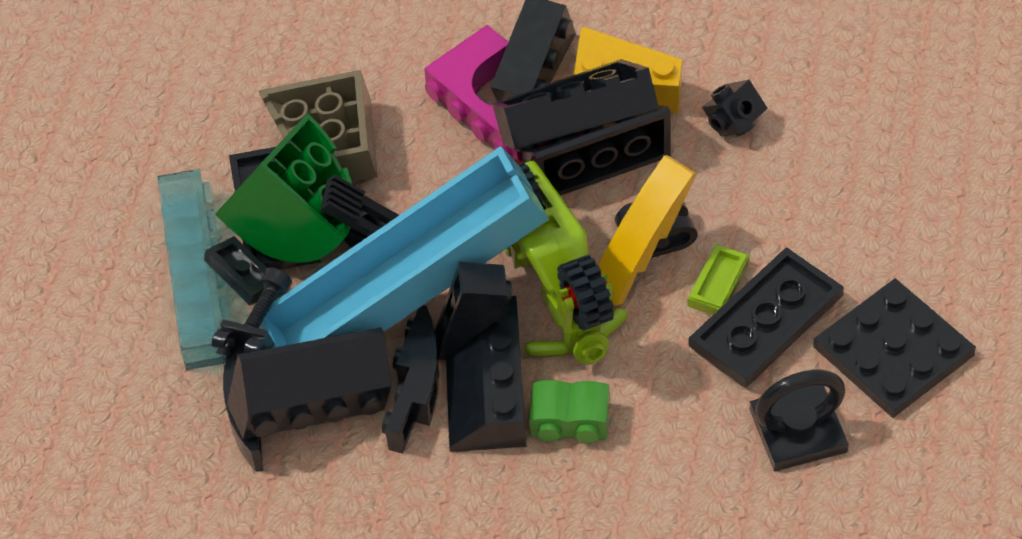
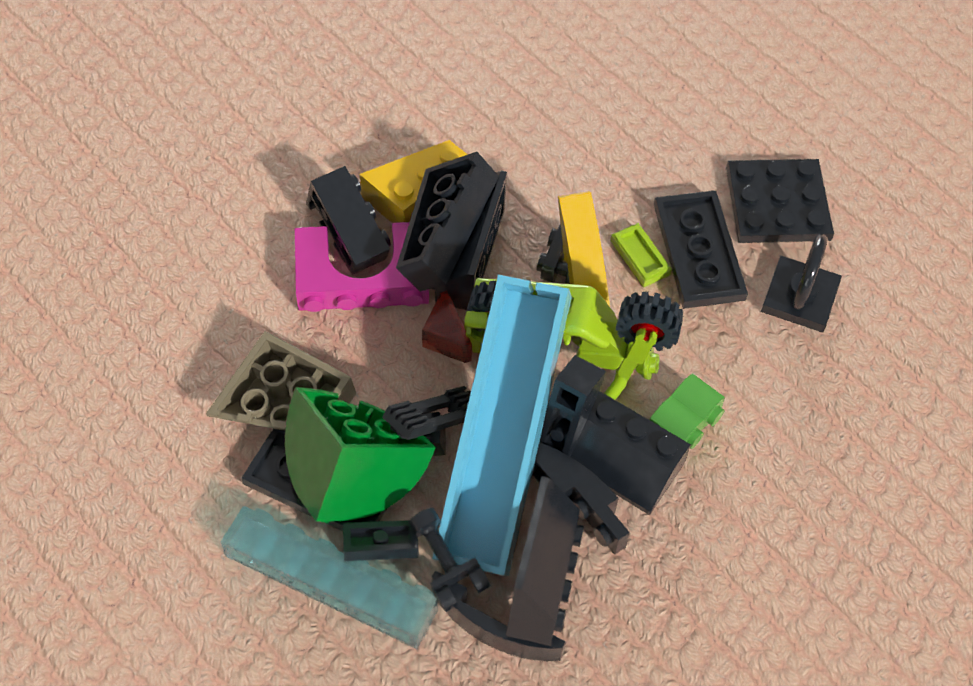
camera: 60 degrees left, 5 degrees up
black brick [702,80,768,136] -> none

